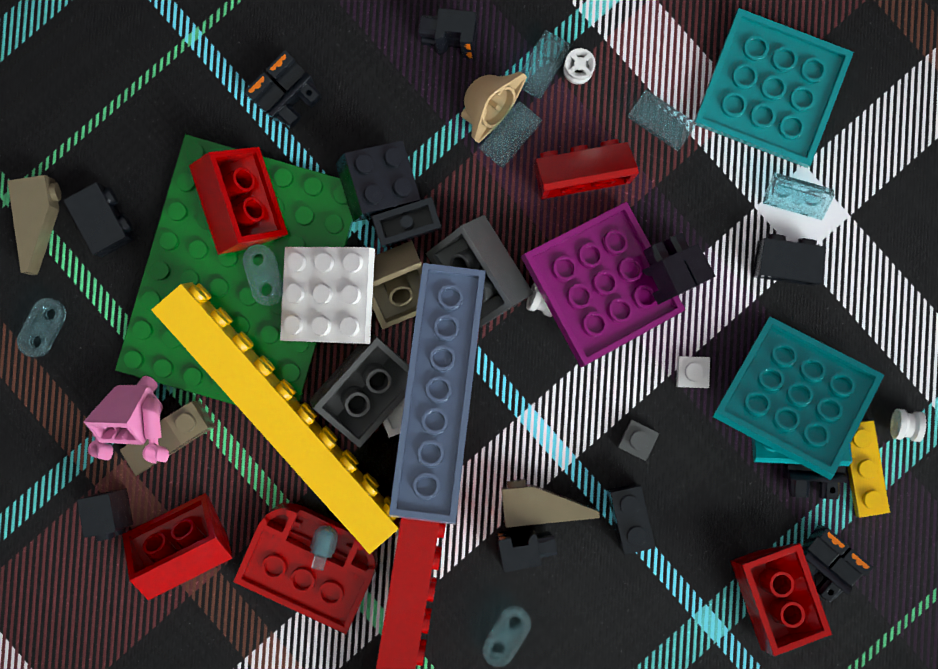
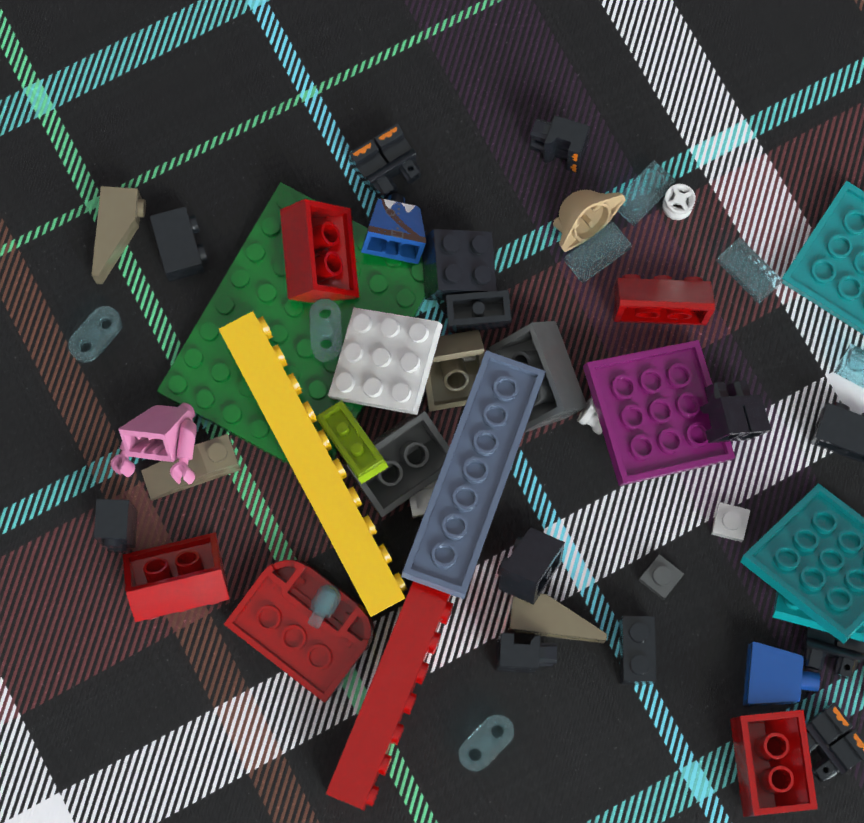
camera: 10 degrees right, 10 degrees down
none -> lime tile [316,400,388,484]
none -> blue torso [361,193,426,264]
none -> black brick [497,527,565,605]
none -> blue torso [743,642,820,706]

